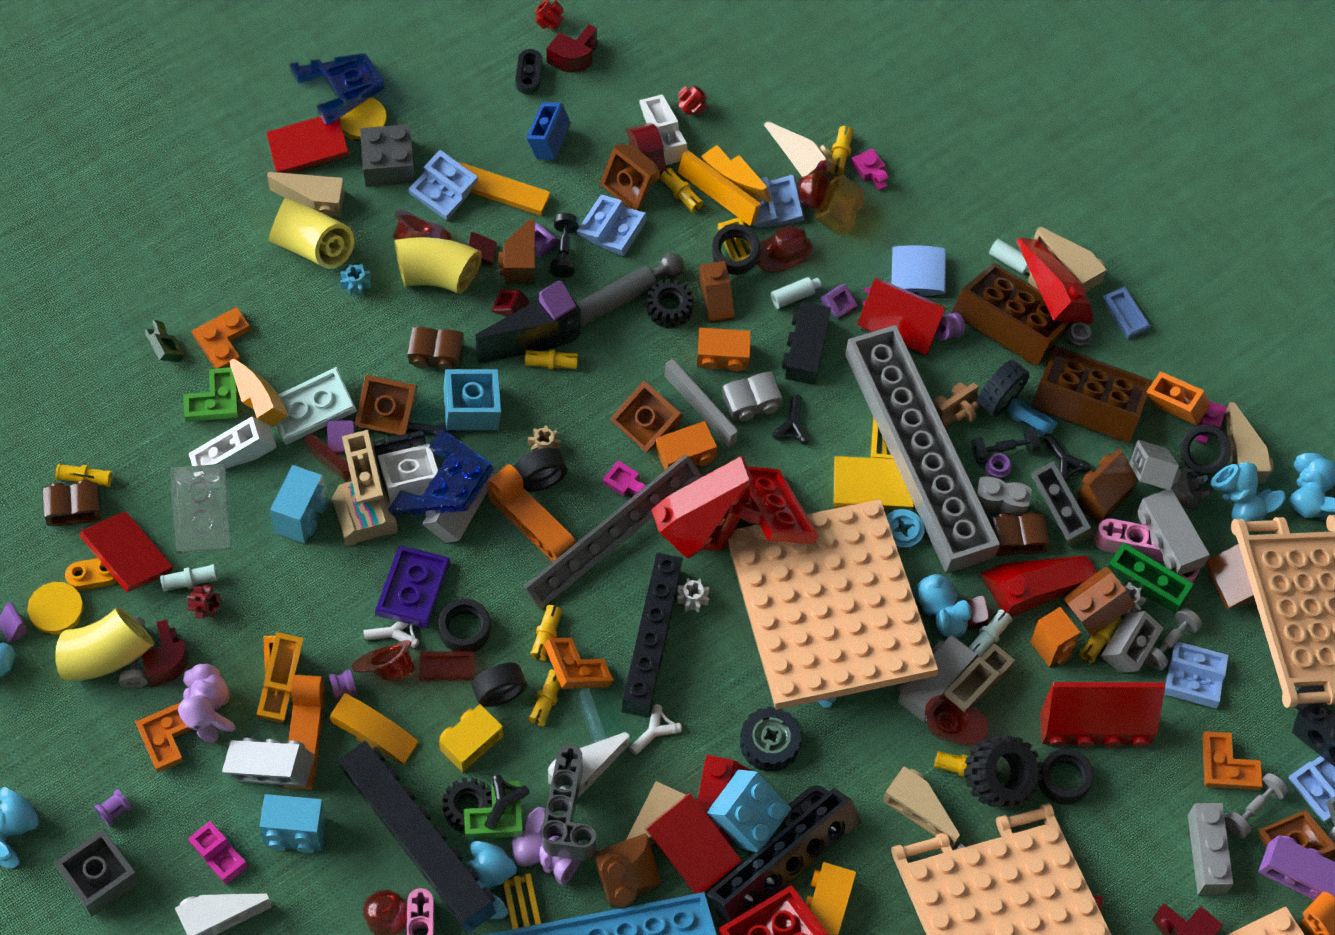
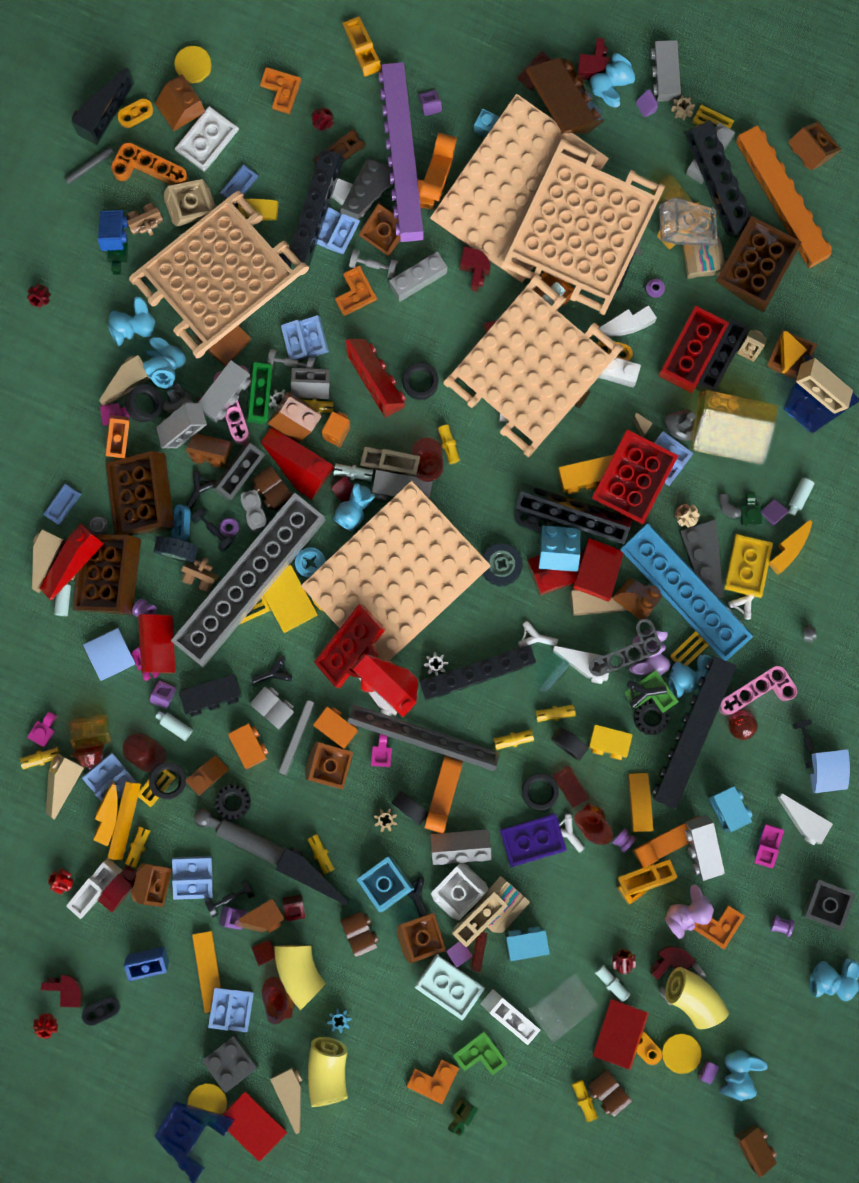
camera: 120 degrees left, 20 degrees up
slope [229,359,289,427] -> none
black axle [374,431,426,455] -> none
clear blue wing [388,429,494,516] -> none
medium lavender slope [539,280,576,320] -> none
orange plate [544,638,613,689] -> none
tan slope [883,766,960,848] -> none
black tyre [964,736,1042,807] -> none

